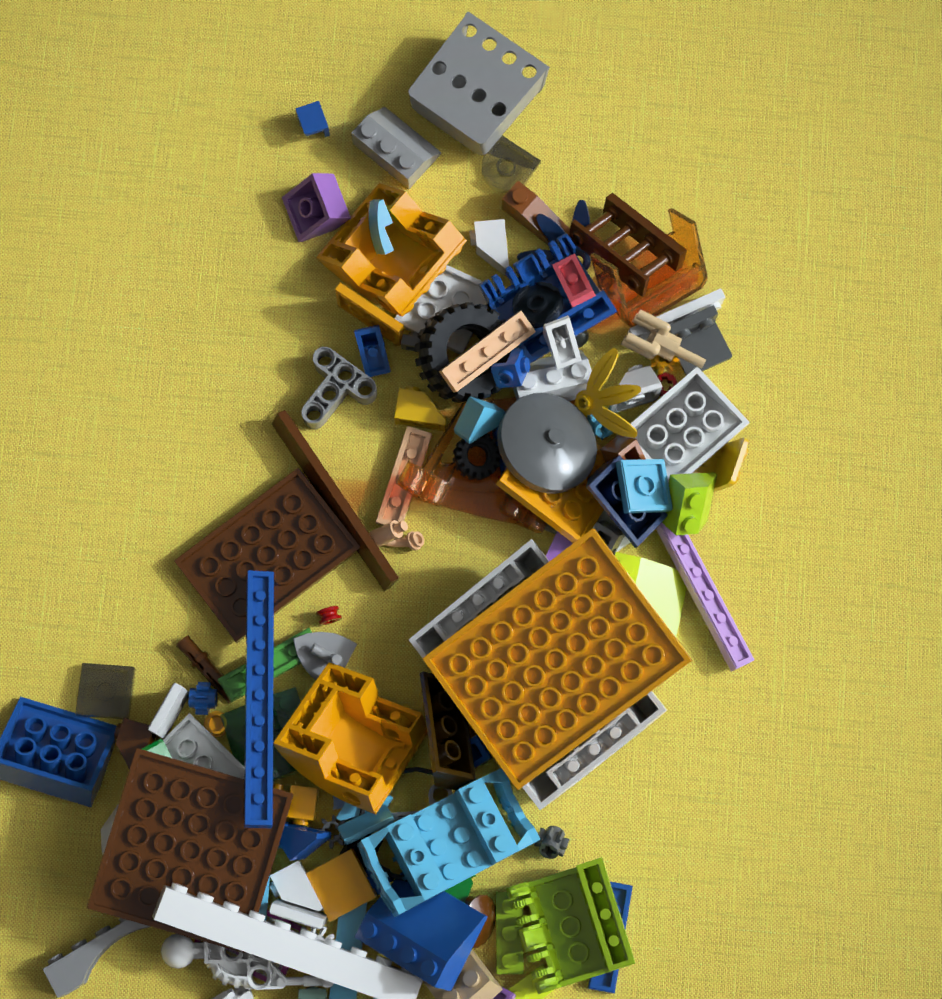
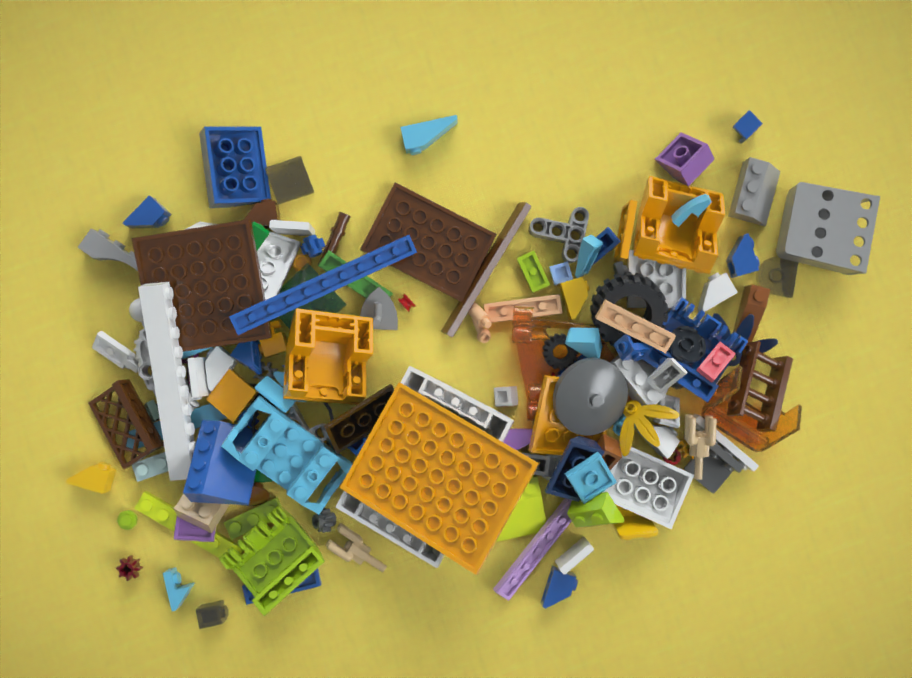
camera: 65 degrees right, 10 degrees up
none -> blue slope [123,195,172,228]
none -> tan plant [325,523,387,573]
none -> medium azure slope [401,115,458,155]
none -> white slope [494,386,518,407]
none -> lime plate [517,250,550,293]
none -> blue slope [541,566,578,608]
none -> light blue plate [549,261,573,285]
none -> white tile [555,536,594,574]
none -> medium azure slope [575,235,603,278]
none -> white slope [653,395,680,428]
none -> blue slope [726,233,760,278]

